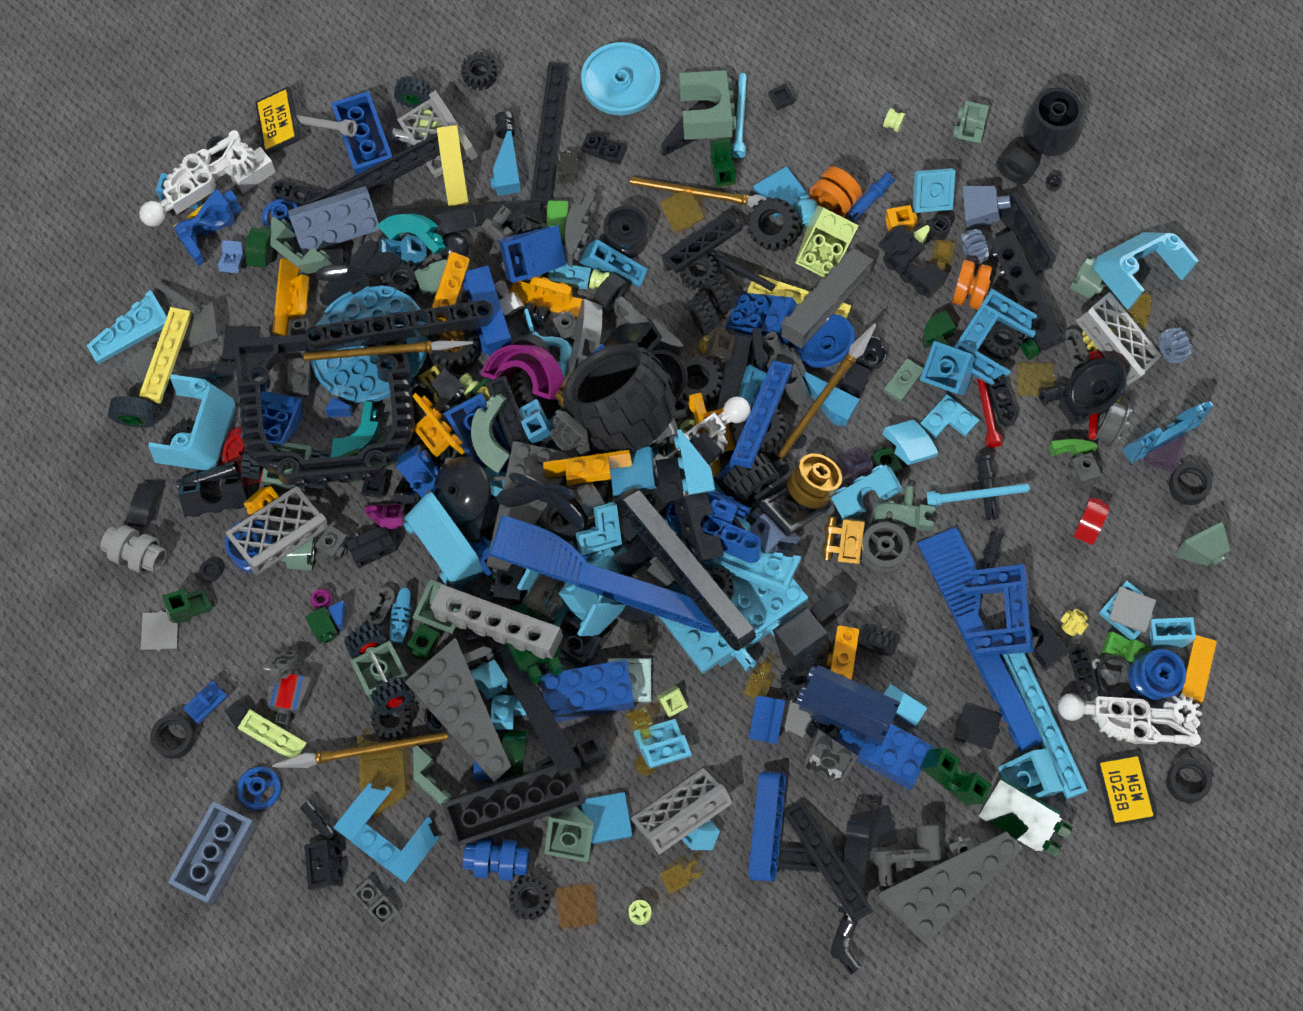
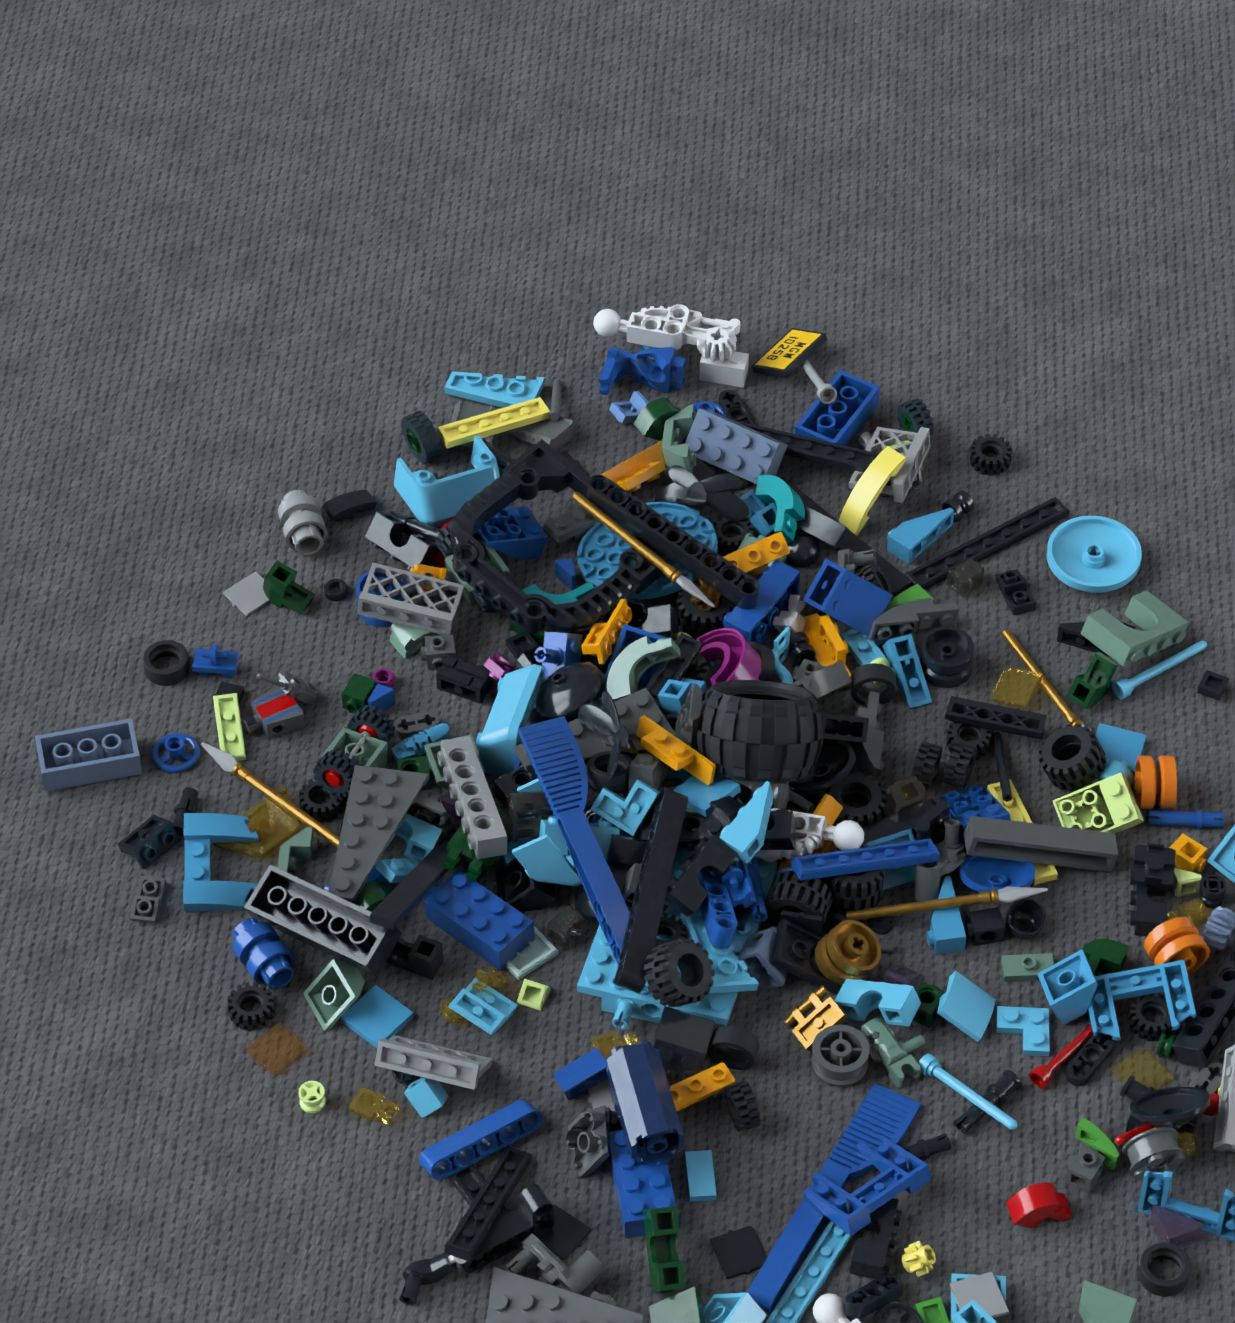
camera: 50 degrees right, 20 degrees down
none -> black tyre [644,938,714,1008]

